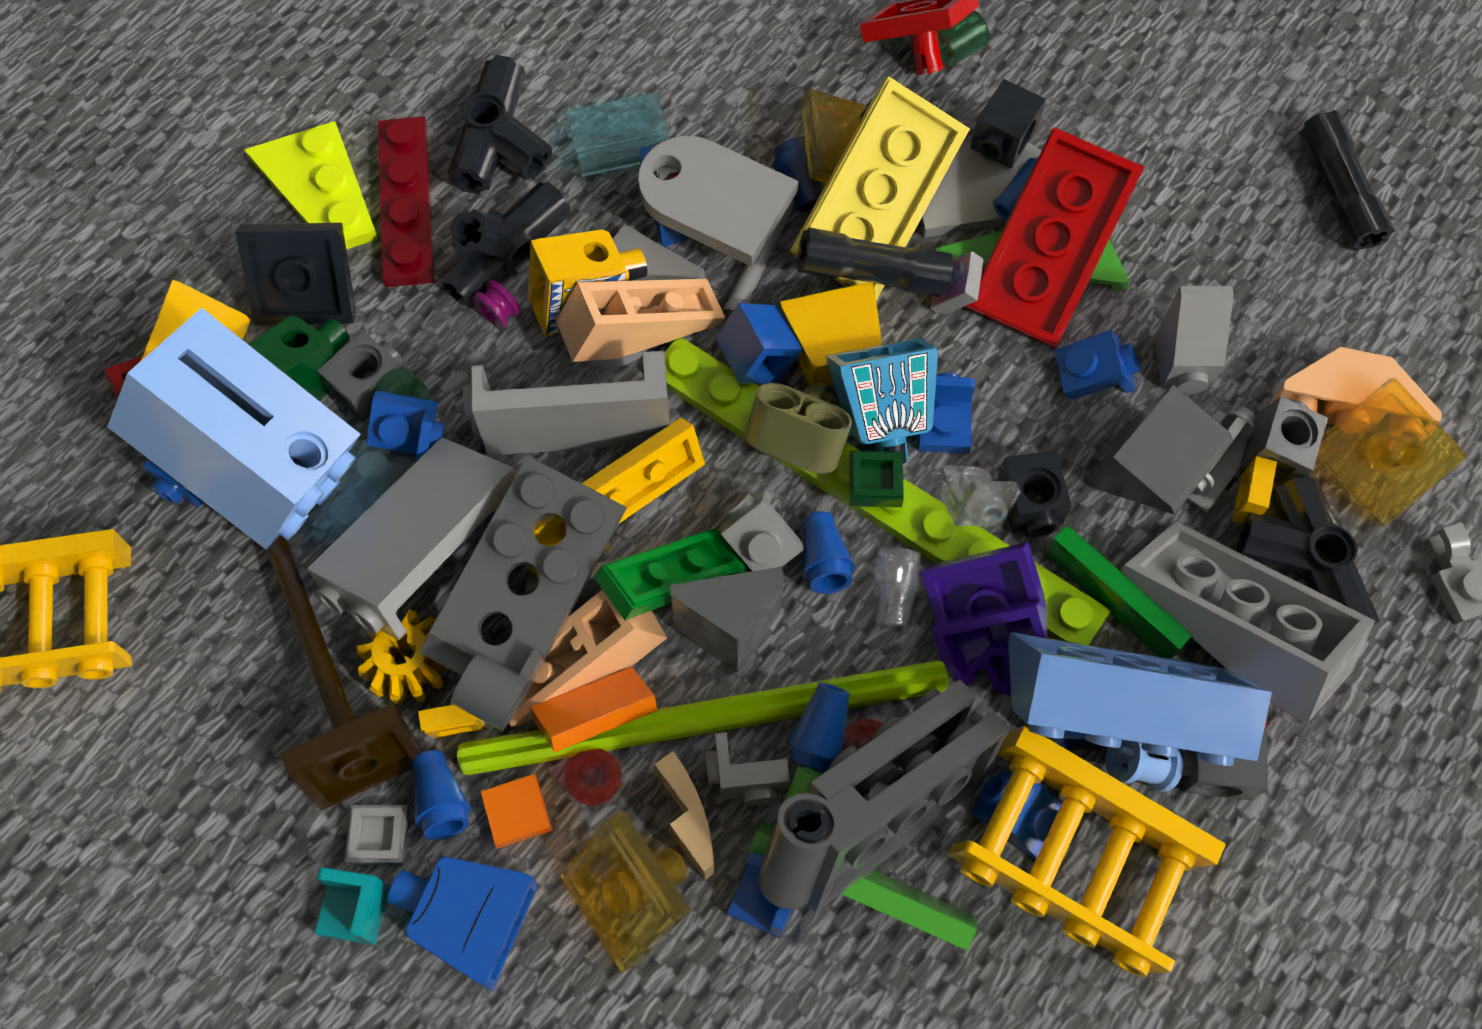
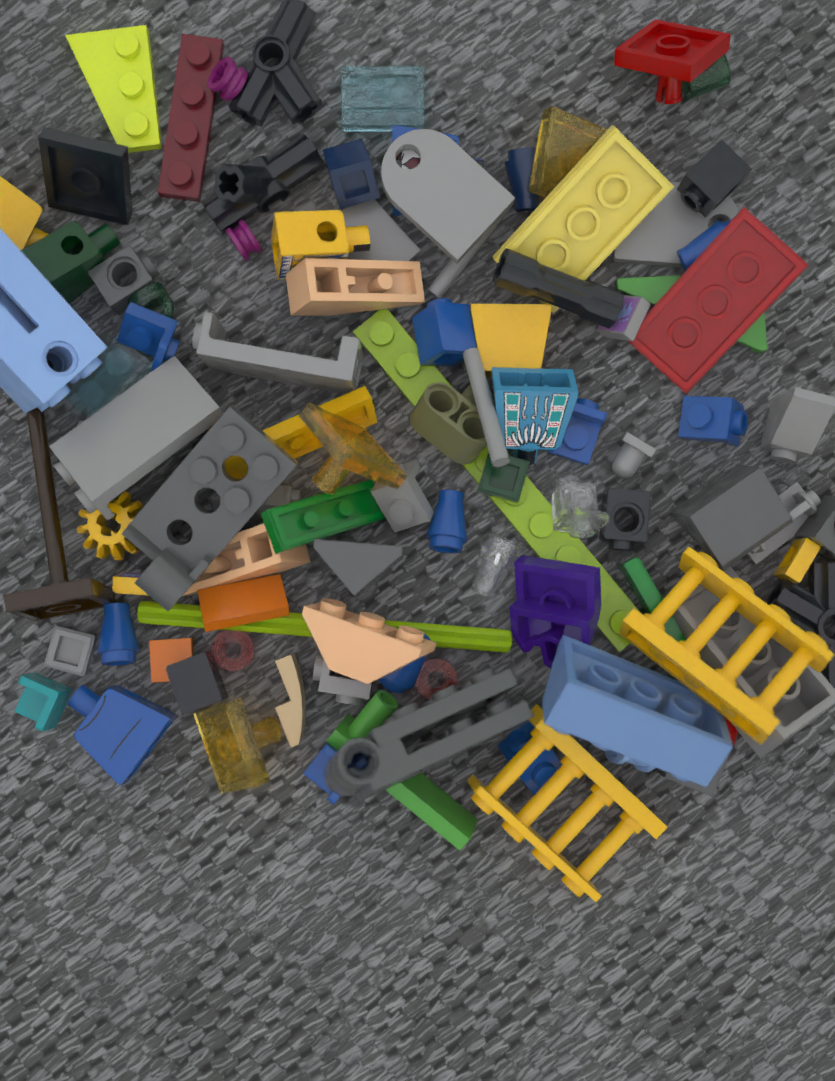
camera: 20 degrees right, 20 degrees up
none -> black panel [166,650,229,715]
none -> magenta bush [207,57,248,101]
none -> clear yellow tile [299,403,407,495]
none -> light nougat slope [302,598,437,684]
none -> dark blue brick [322,138,380,209]
none -> light grey bar [463,348,510,467]
none -> light grey piece [612,431,657,479]
none -> yellow fence [620,547,834,745]

